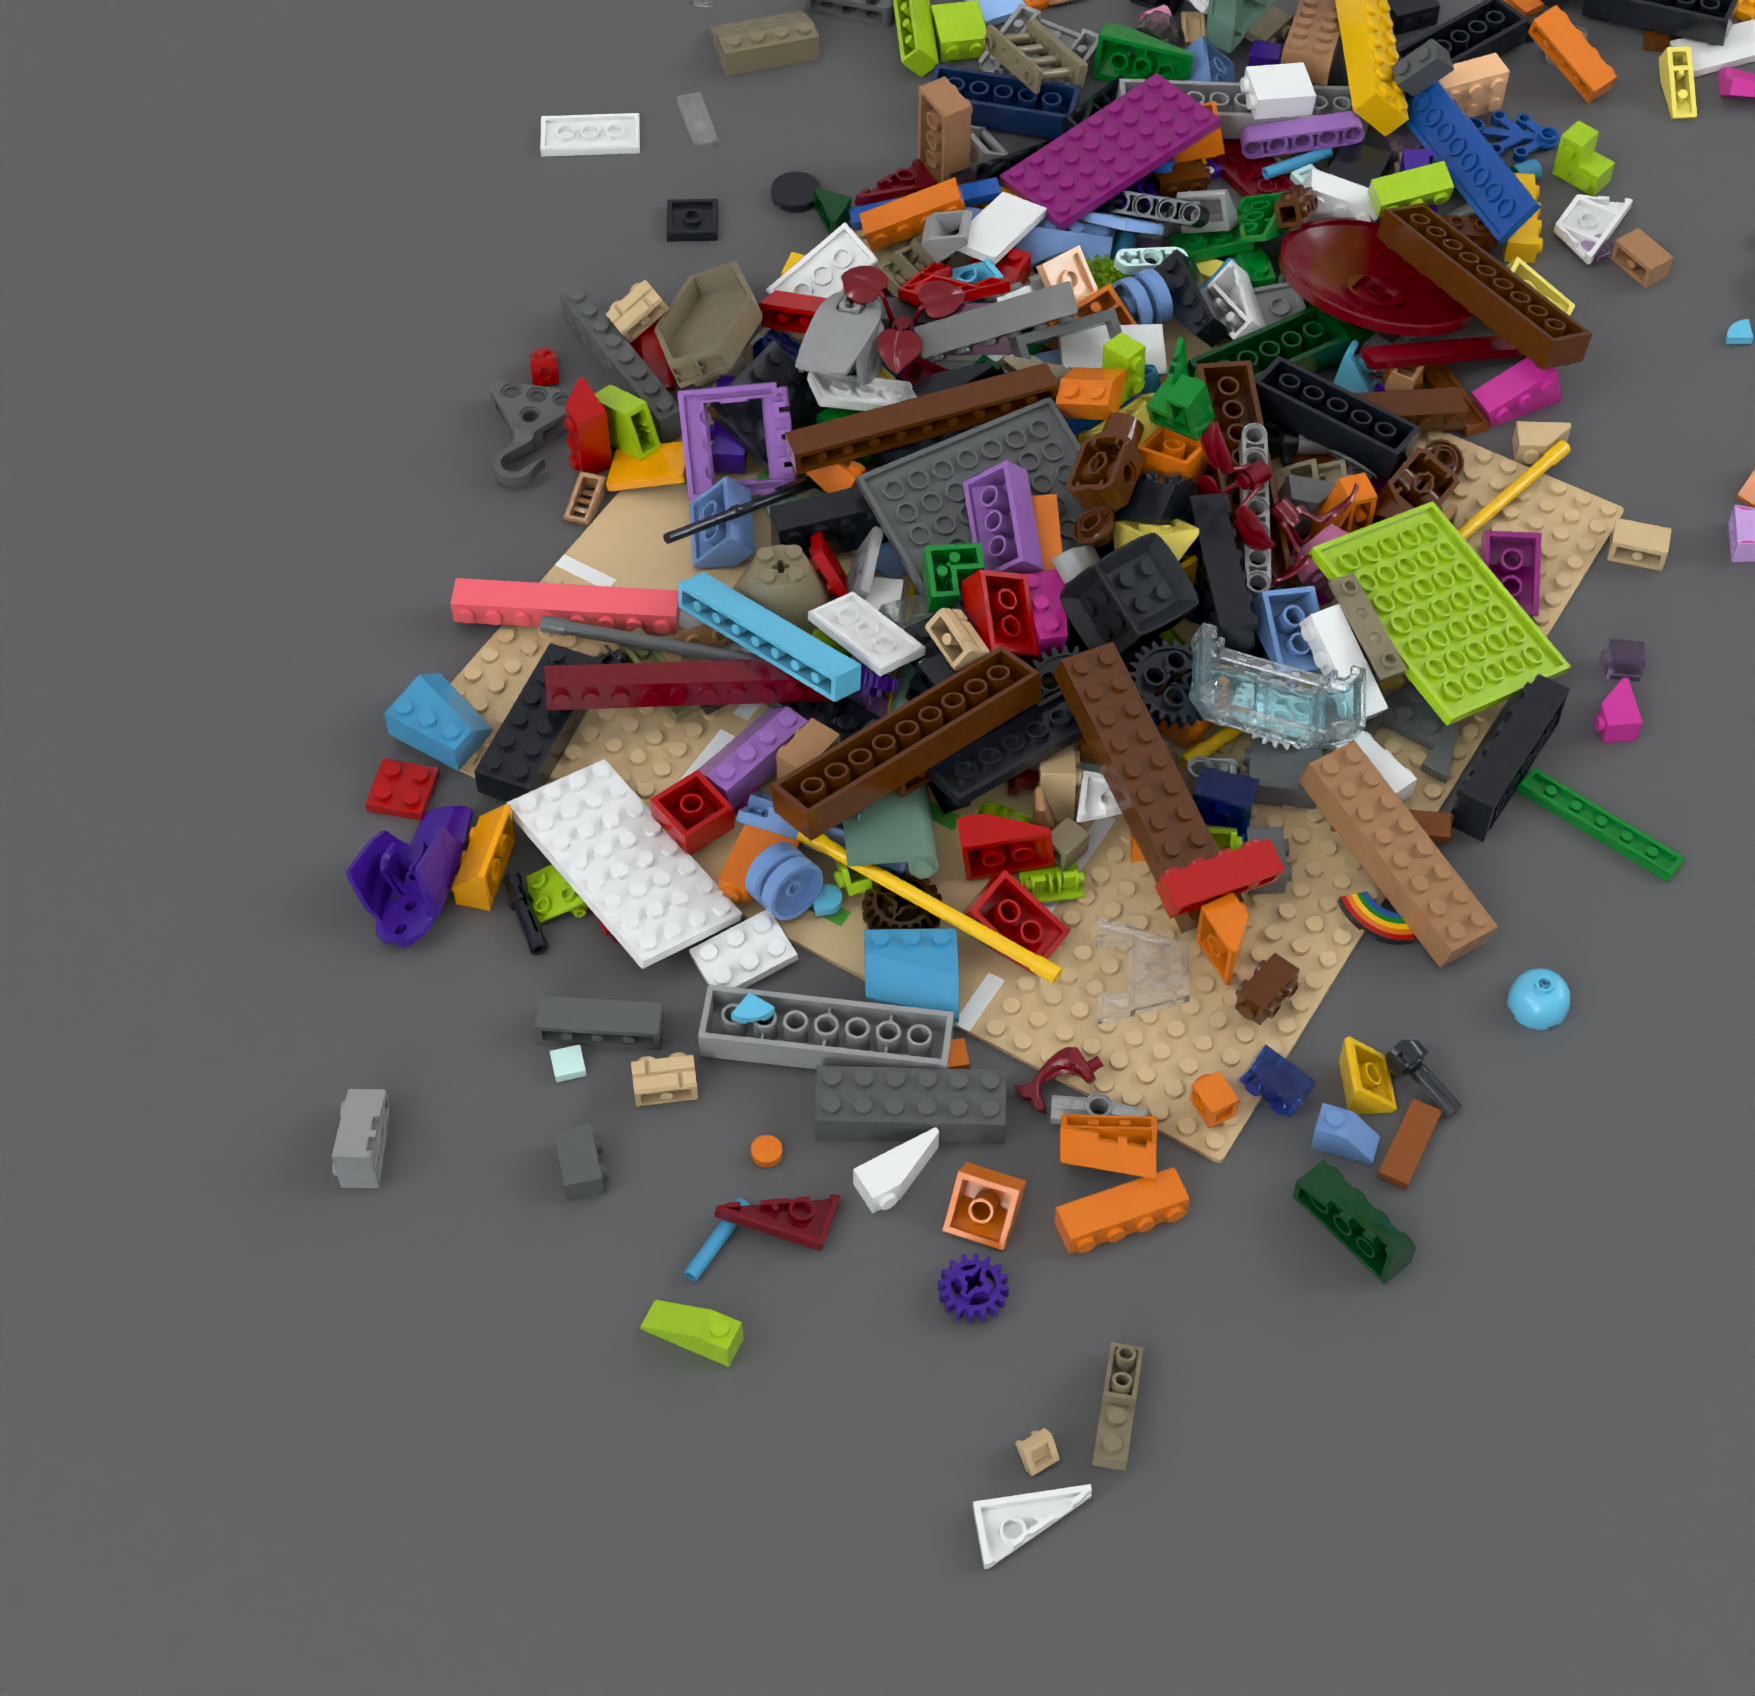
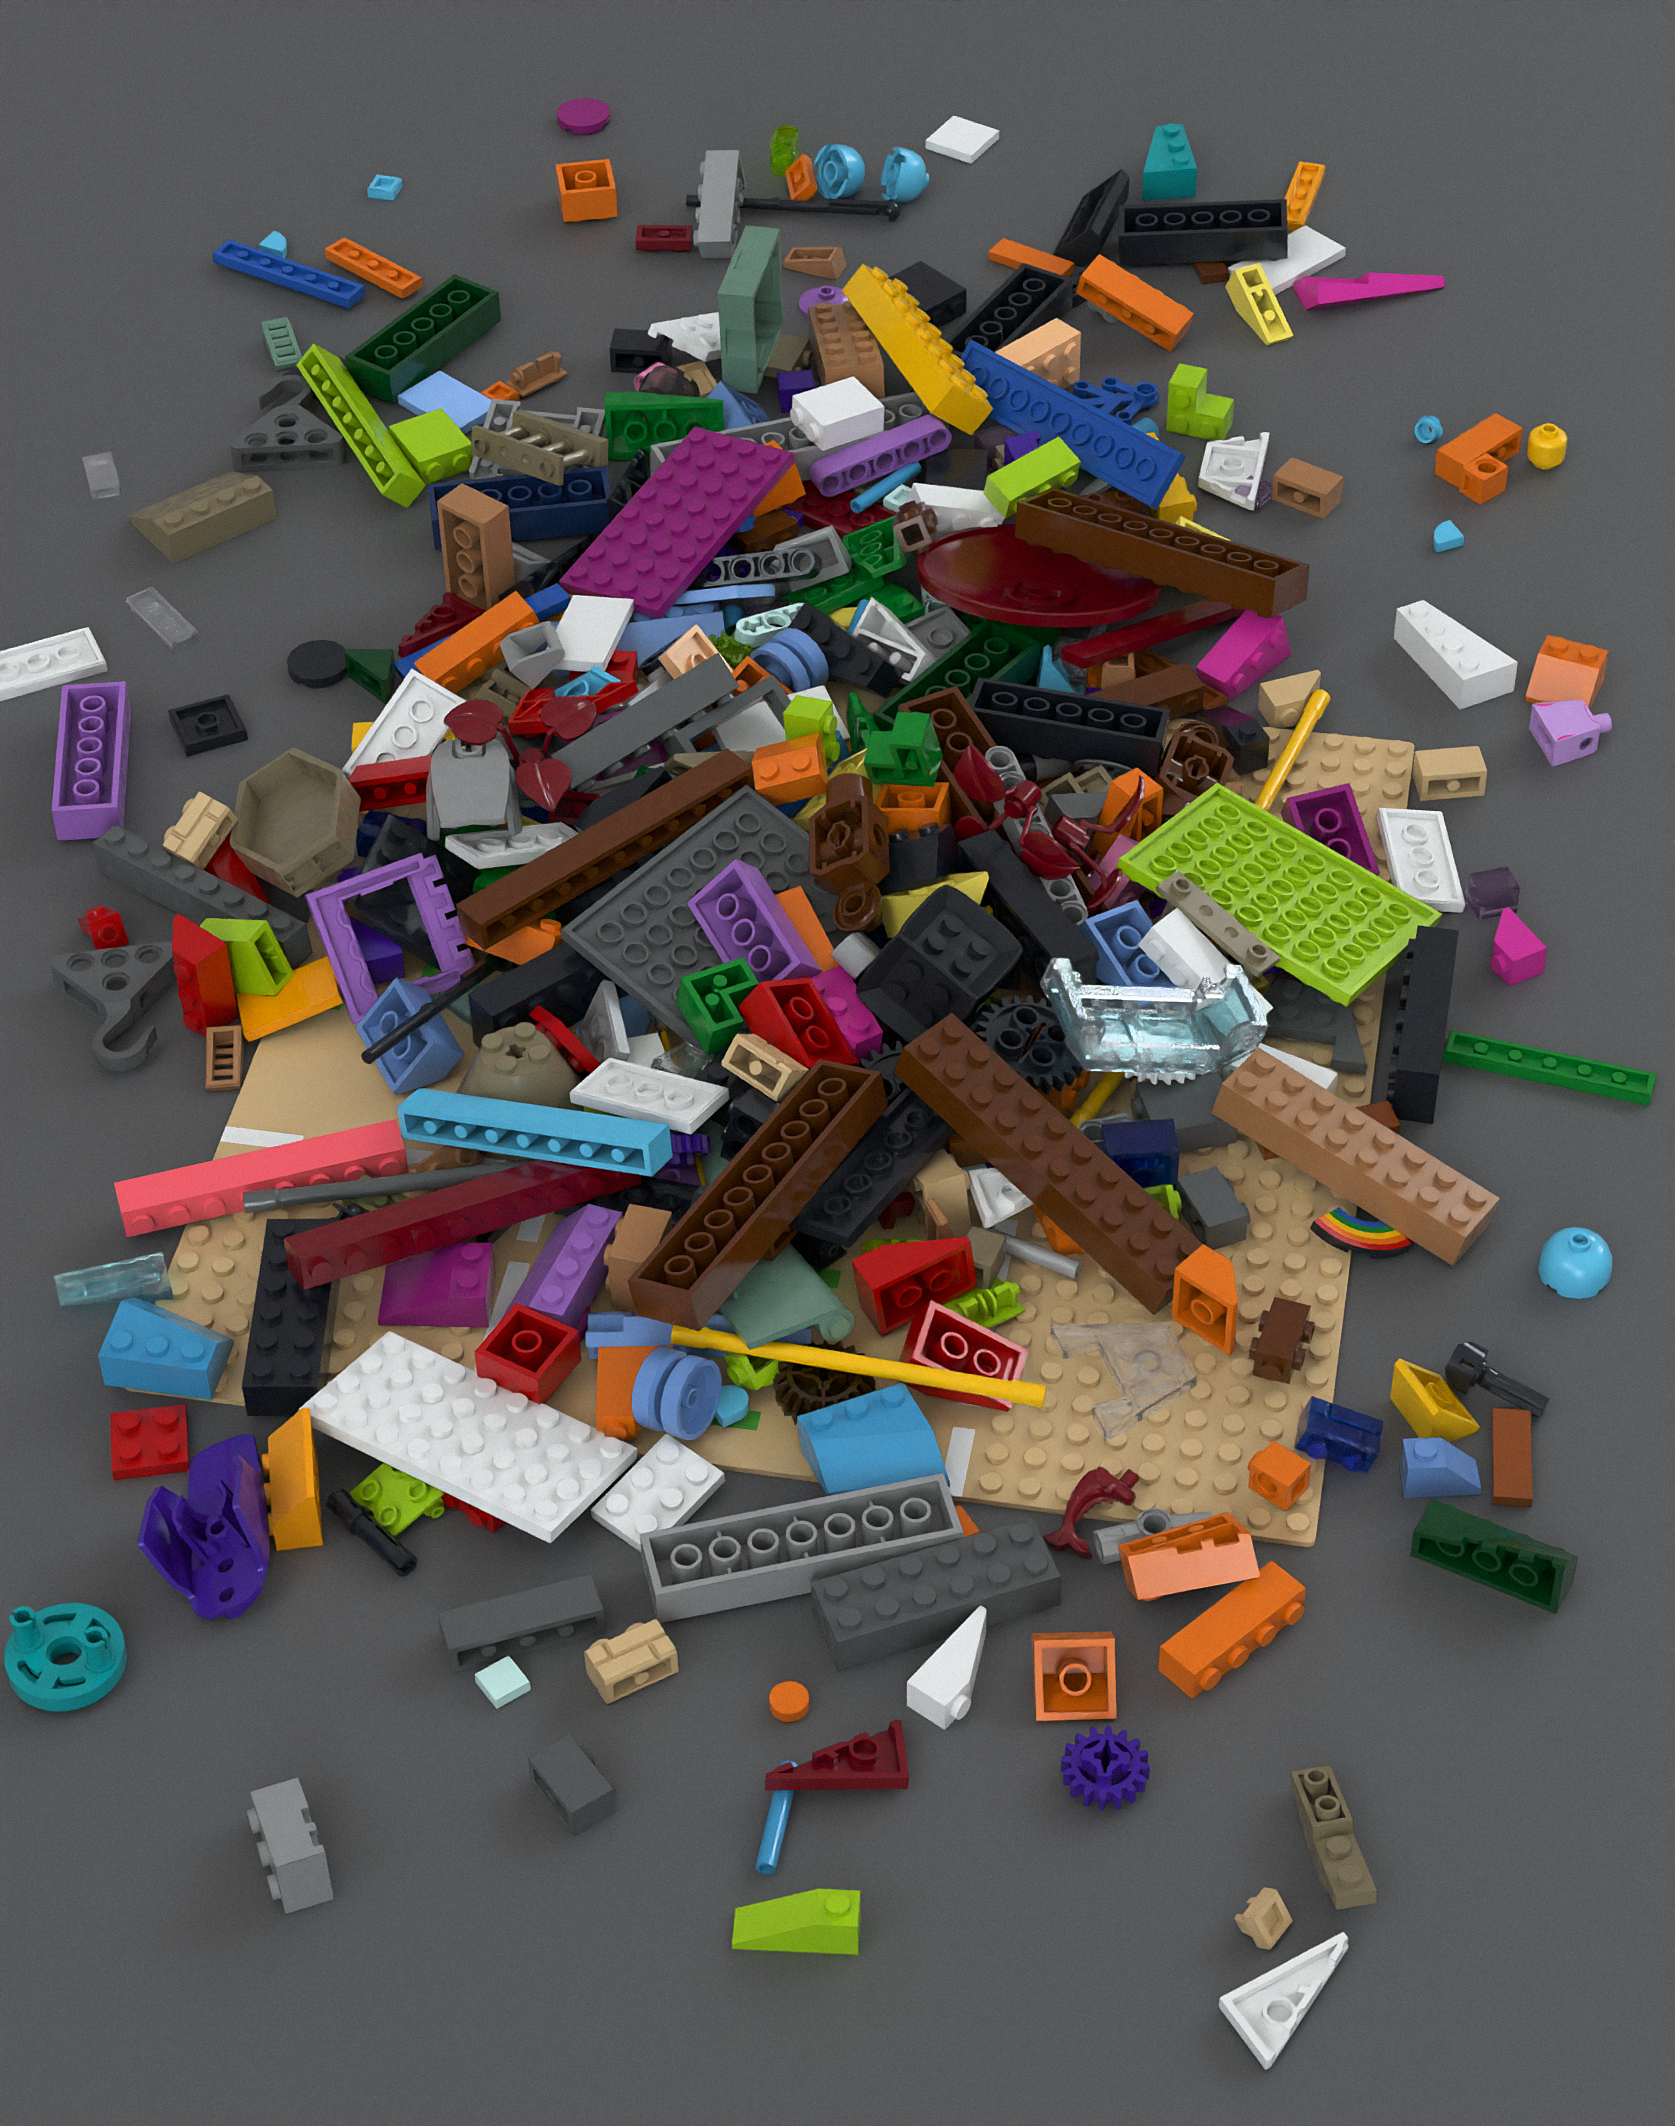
camera: 20 degrees left, 10 degrees down
medium azure tile [731,992,775,1024] -> none
red brick [1155,838,1285,919] -> none
dark grey brick [1391,39,1454,97] -> none
none -> teal piece [4,1603,127,1711]
none -> medium lavender brick [51,681,131,841]
none -> clear light blue wing [54,1252,174,1306]
none -> magenta slope [378,1242,496,1328]
none -> light grey piece [980,1225,1082,1279]
none -> black slope [1196,705,1270,776]
none -> white tile [1376,808,1466,913]
none -> white wedge [1394,600,1518,710]

